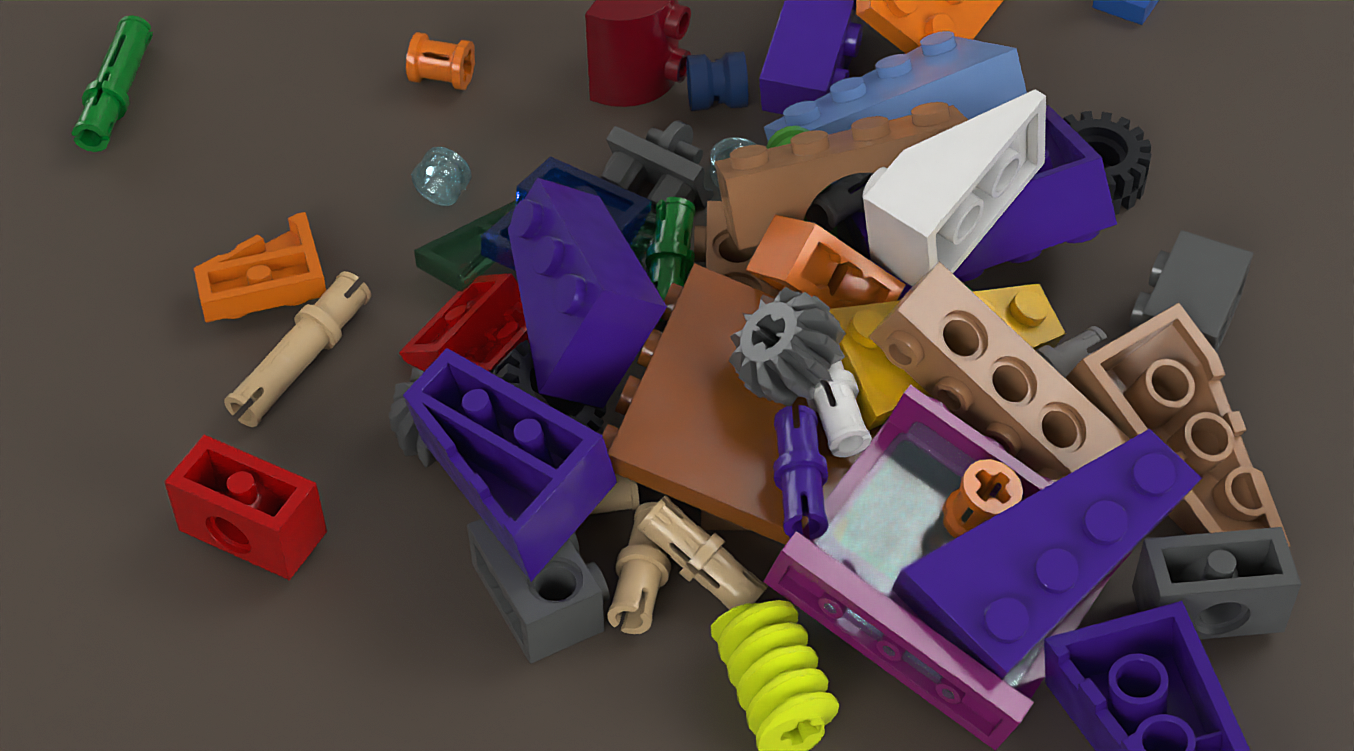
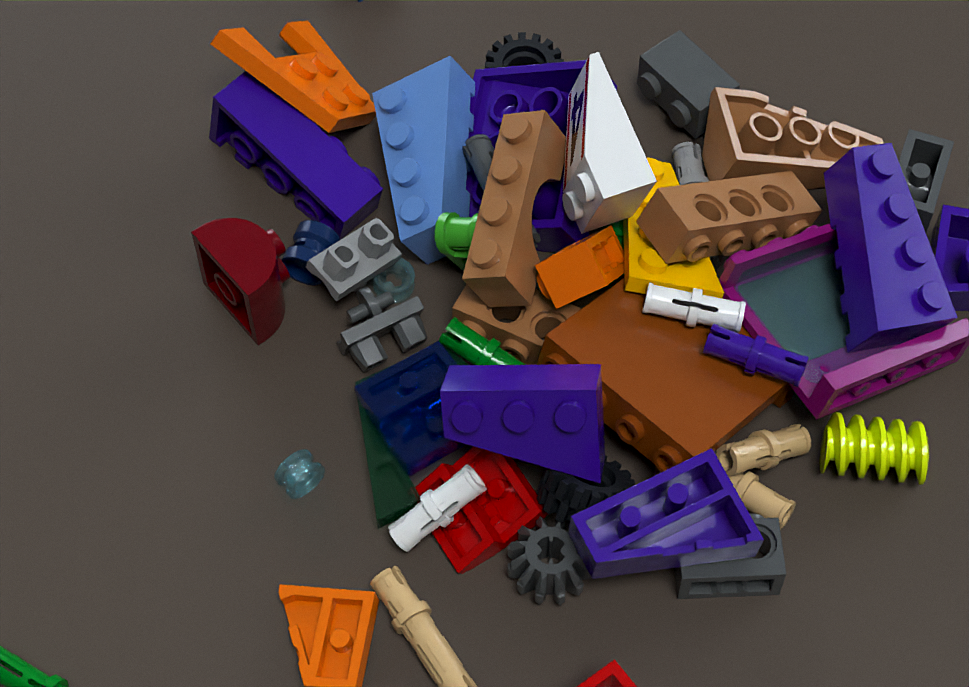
camera: 65 degrees left, 10 degrees up
orange bush [406,32,475,90] -> none
dark grey gear [729,287,846,406] -> none
orange bush [942,459,1023,538] -> none
none -> light grey hips [306,218,402,302]
none -> white pin [388,464,487,552]

